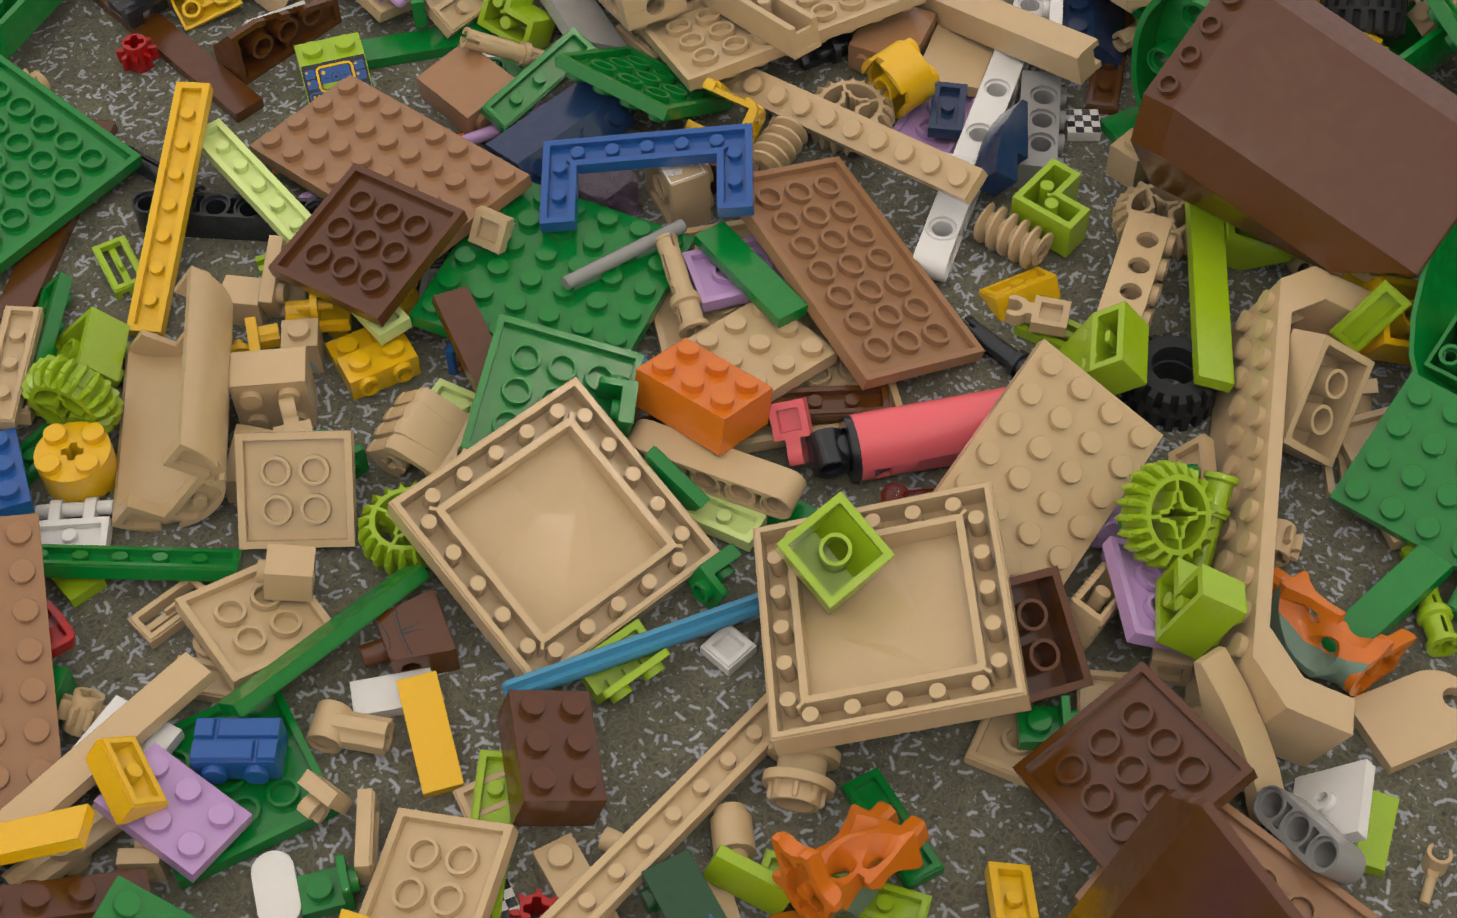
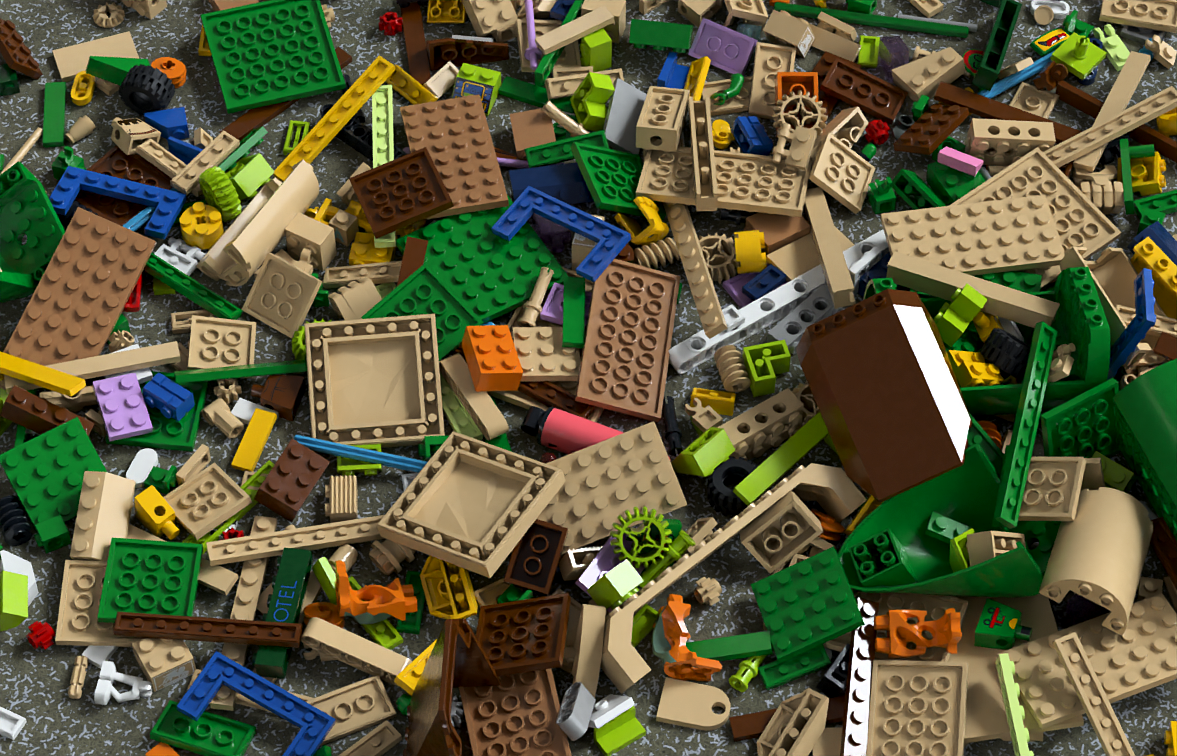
camera: 35 degrees right, 0 degrees up
yellow slope [85,736,169,825] -> none
tan brick [222,275,268,326] -> none
tan brick [256,543,316,602] -> none
tan tile [296,769,355,824] -> none
tan tile [468,206,515,254] -> none
light grey bar [561,219,687,290] -> none
green bracket [595,374,639,438] -> none
green tile [644,446,710,511] -> none
coral plate [769,397,813,466] -> none
lime slope [776,491,895,615] -> none
dark blue slope [976,99,1028,197] -> none
lime tile [1329,280,1412,353] -> none
none -> tan gear [214,379,242,404]
none -> tan tile [323,261,402,289]
none -> tan brick [325,475,358,523]
none -> yellow tile [385,64,438,105]
none -> yellow wedge [420,555,478,619]
none -> tan tile [423,61,459,99]

